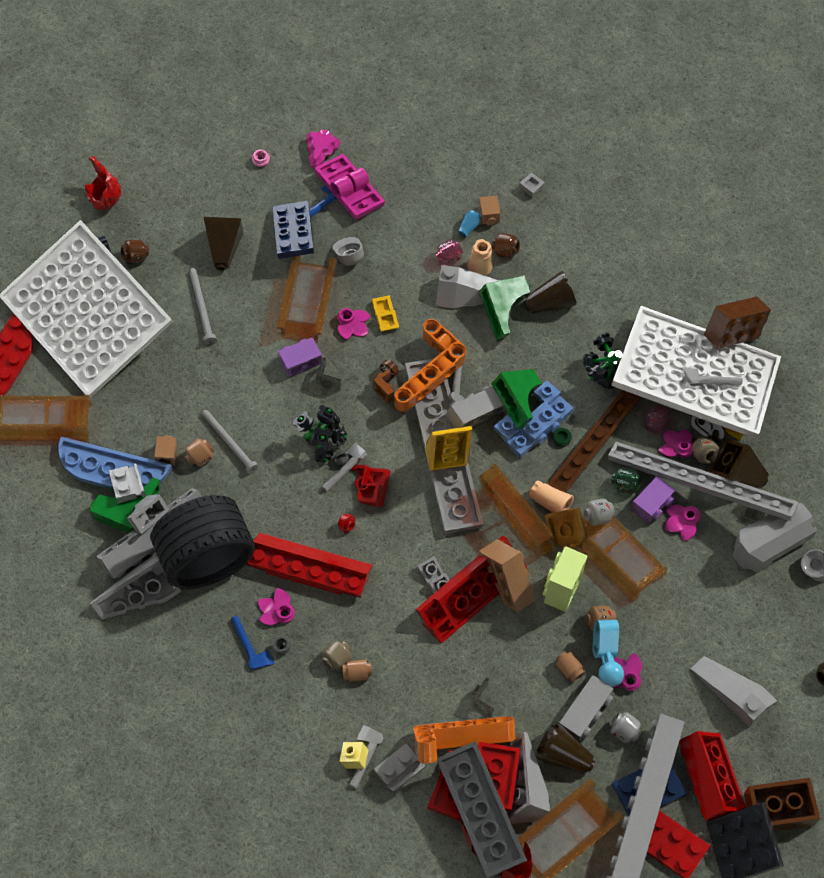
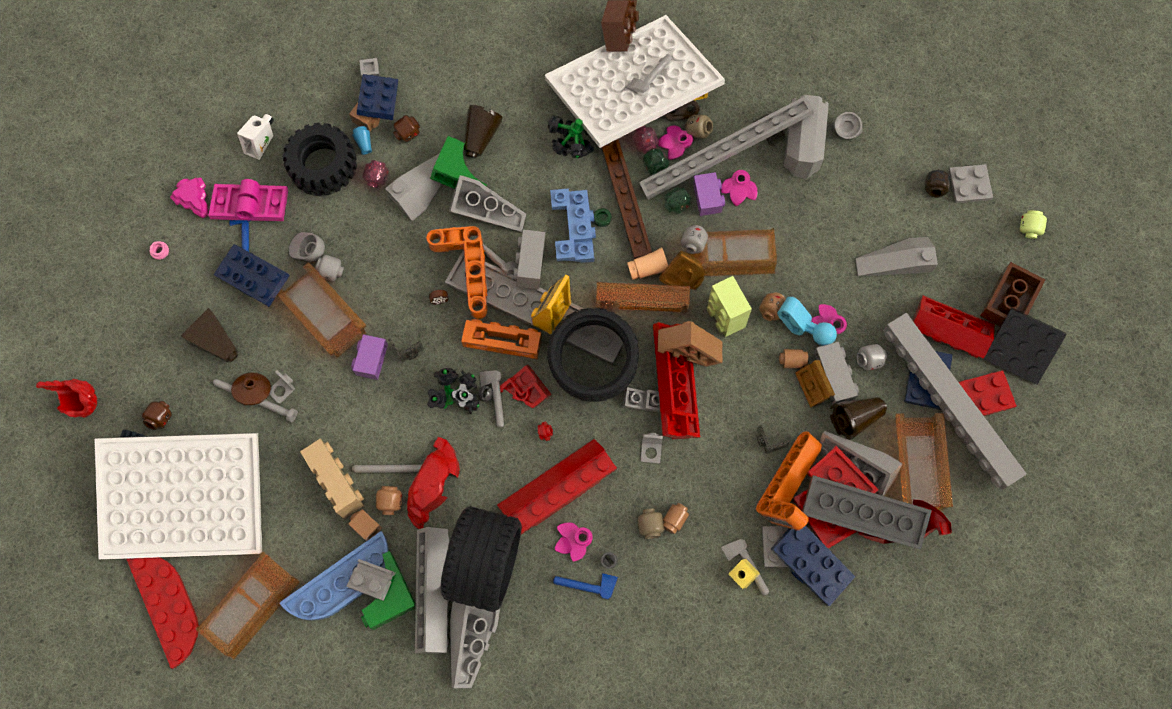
camera: 45 degrees left, 10 degrees up
light grey arch [127,494,170,534] -> none
dark pink plate [337,308,370,340] -> none
yellow slope [372,295,399,332] -> none
dark orange bracket [373,370,394,404] -> none
light nougat plant [468,239,492,276] -> none
green arch [491,369,542,429] -> none
dark brown slope [709,439,769,488] -> none
none -> reddish brown dish [231,373,271,406]
none -> white torso [237,114,274,160]
none -> light grey bracket [269,370,295,404]
none -> black tyre [283,123,357,196]
none -> tan wedge [300,439,364,519]
none -> light grey head [315,255,344,282]
none -> dark blue plate [357,74,399,120]
none -> red animal [407,437,460,529]
none -> light grey wedge [448,175,526,232]
none -> orange brick [461,319,542,359]
none -> black tyre [547,308,639,402]
none -> light grey bracket [641,433,663,464]
none -> clear green head [643,149,669,175]
none -> dark blue plate [771,526,855,607]
none -> pearl gold plate [795,360,835,407]

